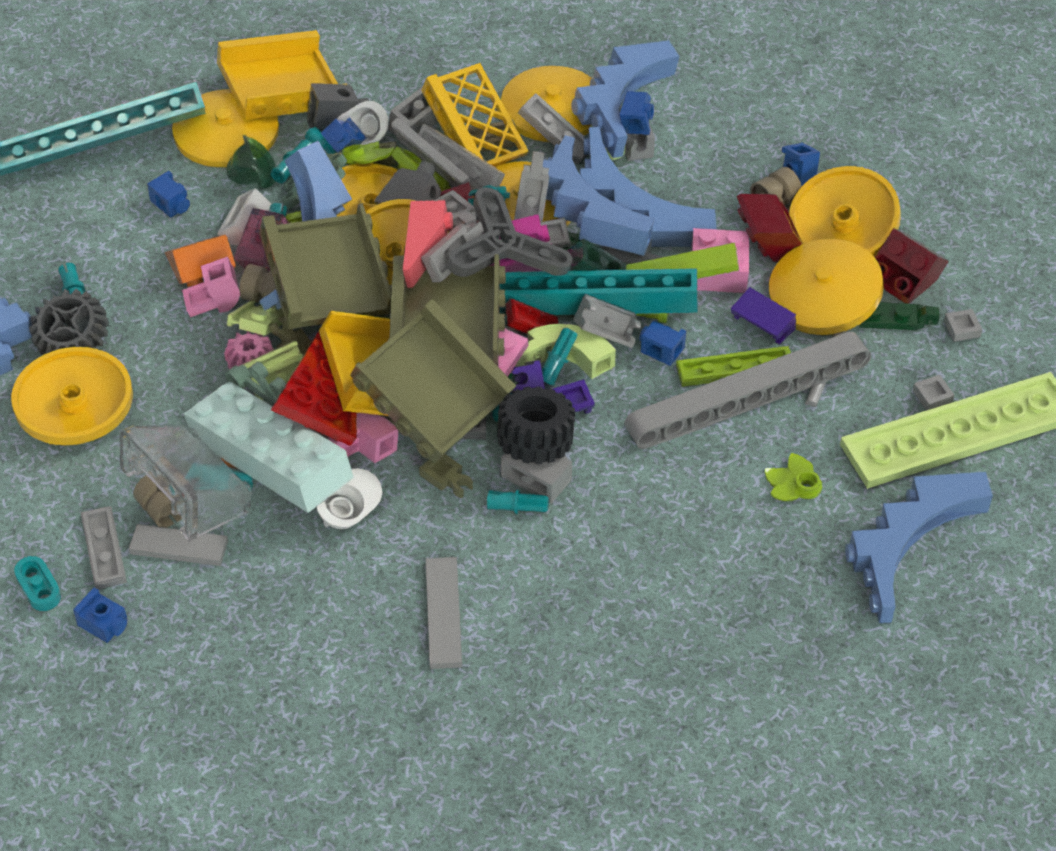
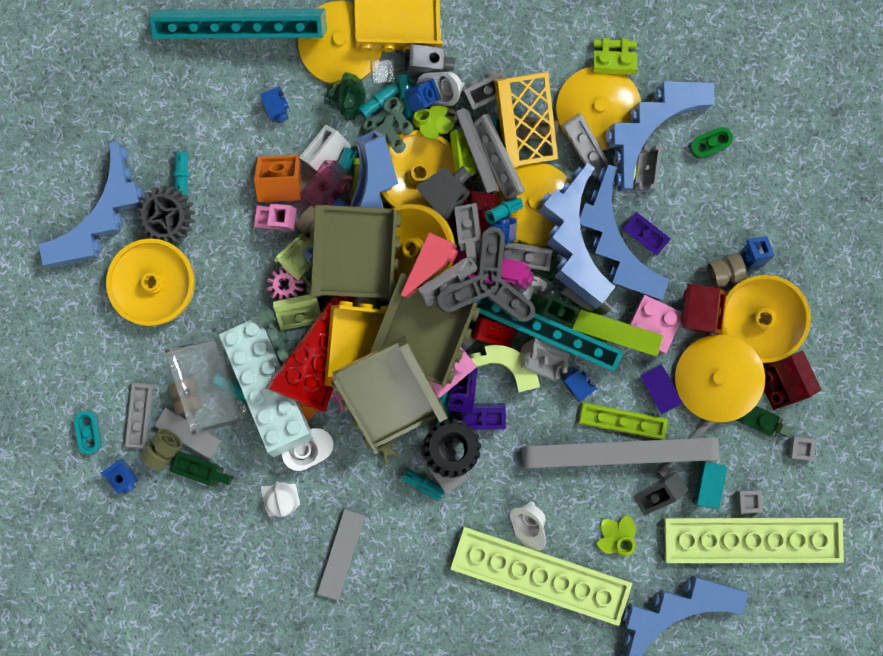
camera: 25 degrees right, 35 degrees up
light grey hinge [514,151,549,222] -> none
teal axle [542,328,577,386] -> none
blue brick [619,91,654,135] -> none
none -> olive wheel [141,429,182,471]
none -> dark green hinge [170,450,233,487]
none -> white piece [261,481,300,517]
none -> clear tile [370,60,394,83]
none -> yellowish green plate [450,526,633,626]
none -> white piece [510,501,546,551]
none -> lime plate [593,37,638,75]
none -> dark purple hinge [623,212,671,256]
none -> dark grey slope [633,471,689,515]
none -> green plate [690,127,733,159]
none -> teal panel [693,461,727,509]

